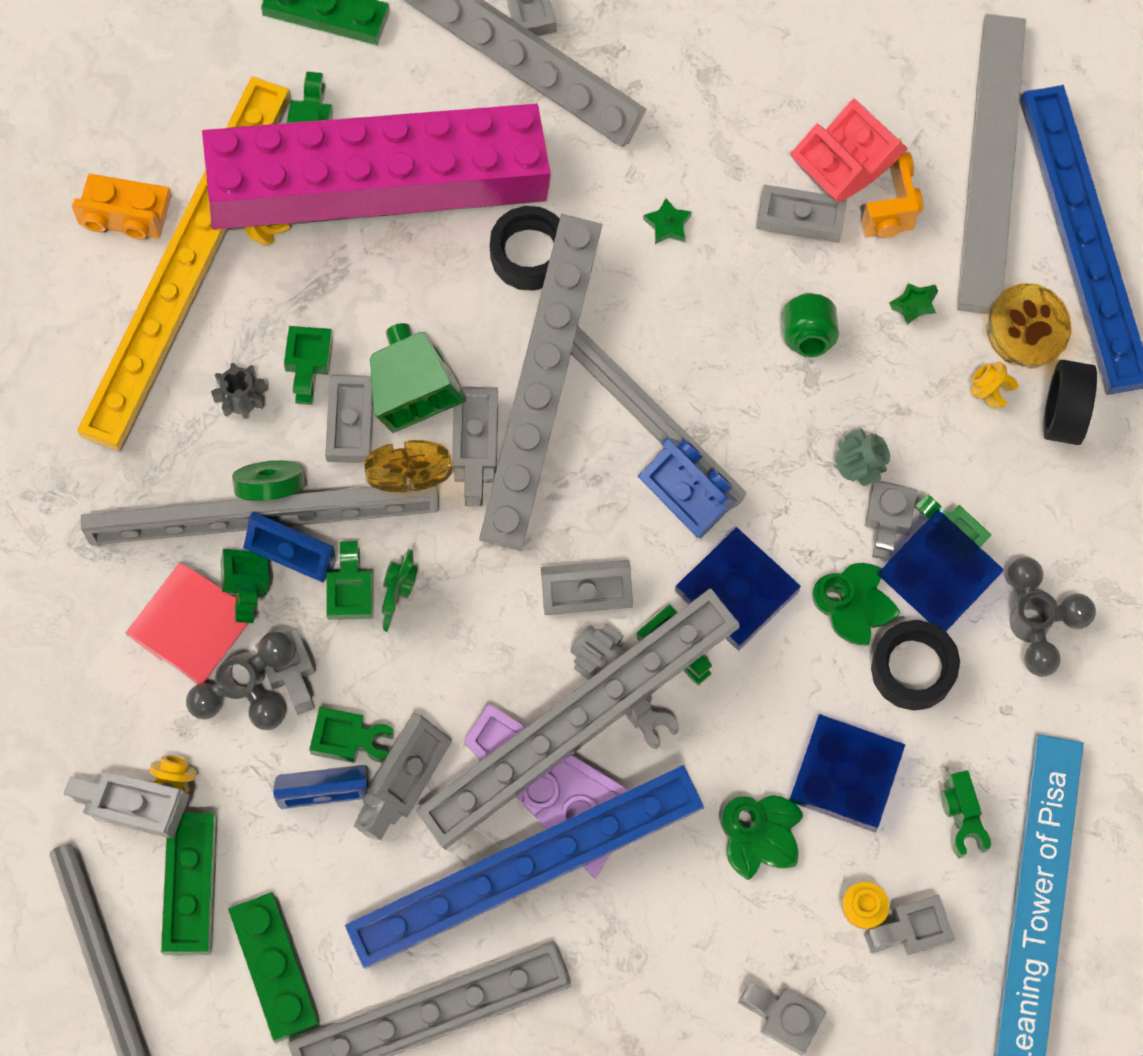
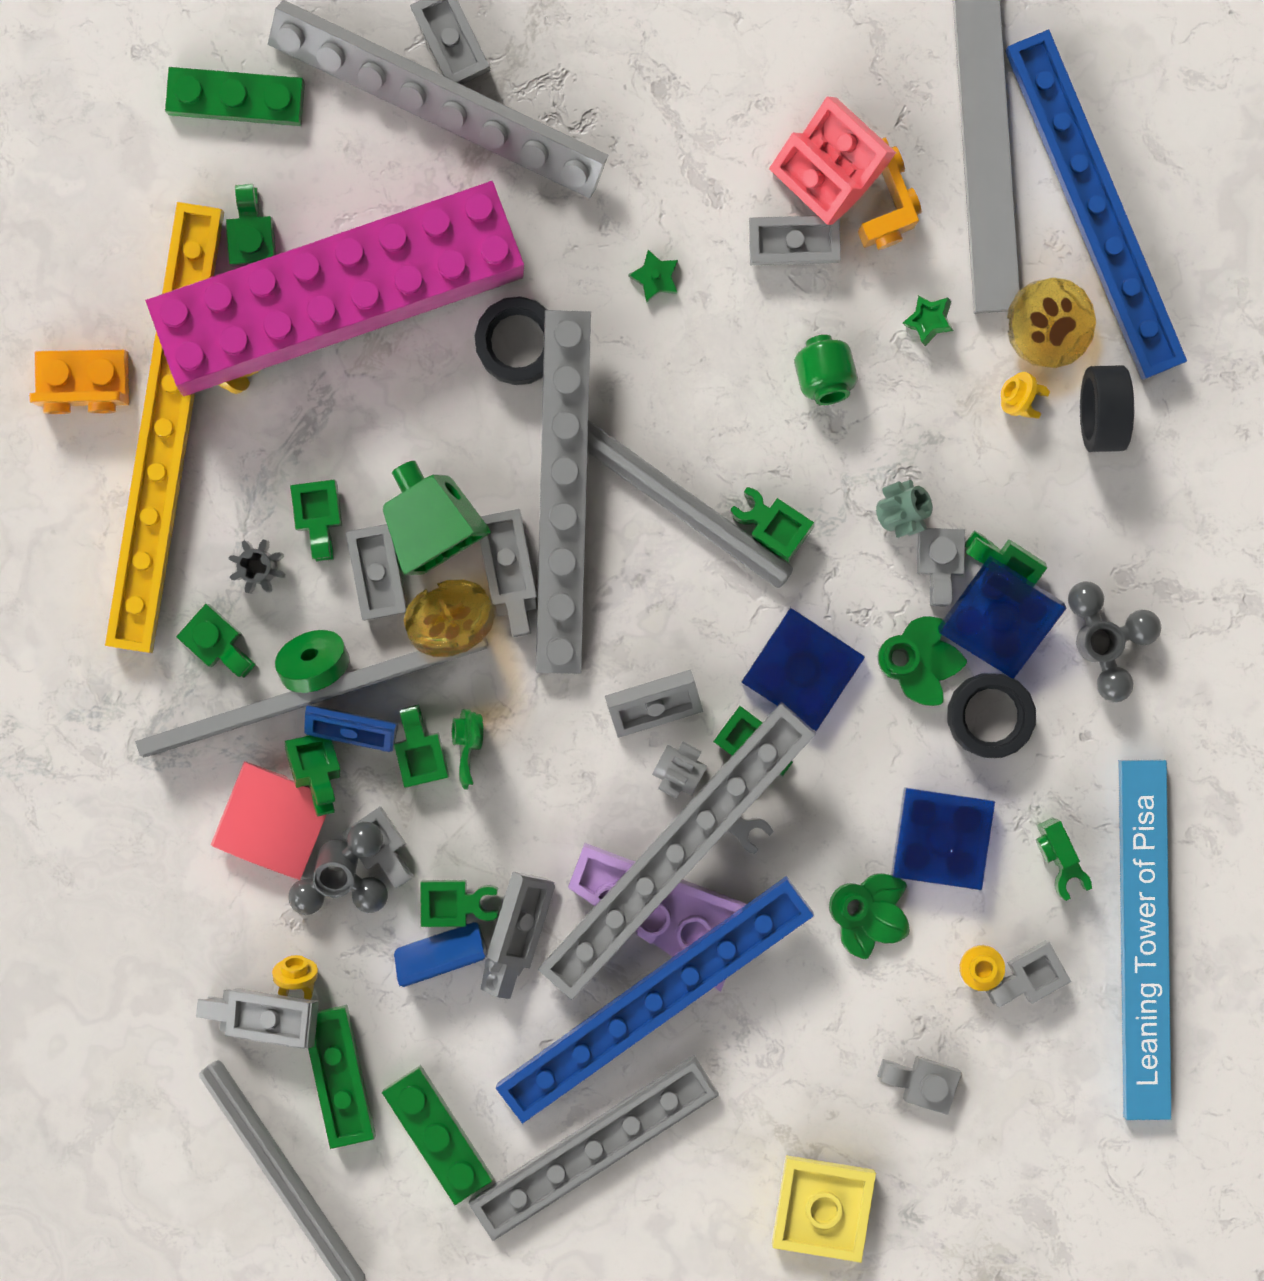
camera: 15 degrees left, 20 degrees up
bracket [637,437,738,539] -> none
none -> green plate [176,604,256,678]
none -> green plate [731,487,814,563]

